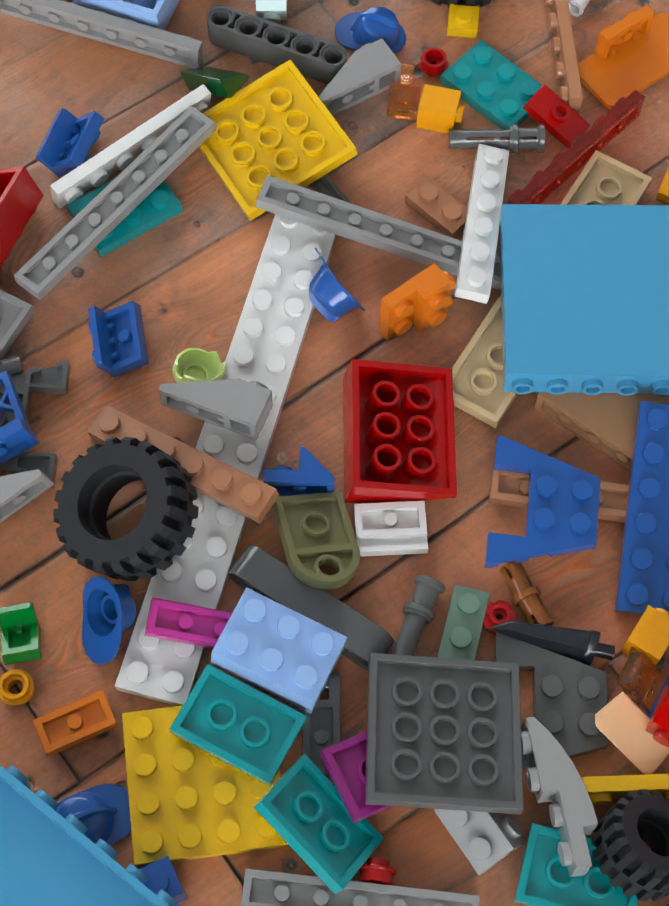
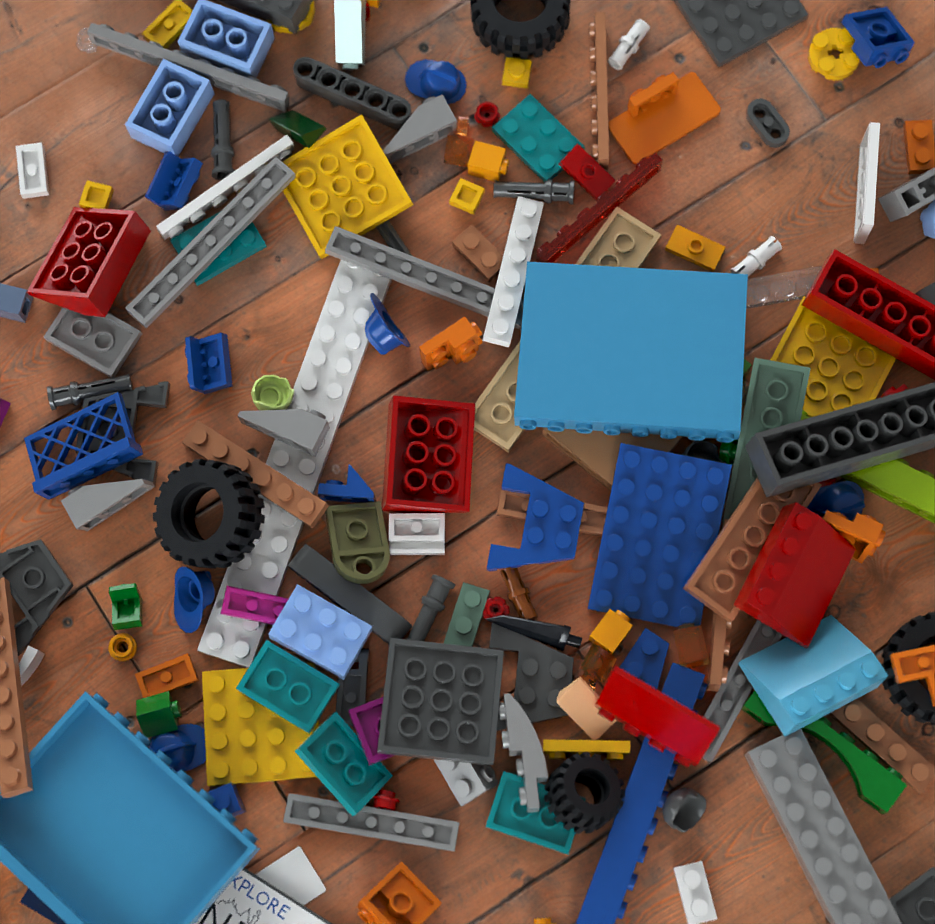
camera: 10 degrees right, 10 degrees up
none -> light blue brick [125,59,214,156]
none -> green brick [136,691,182,738]
none -> dark grey pin [211,99,235,180]
none -> yellow plate [449,178,485,215]

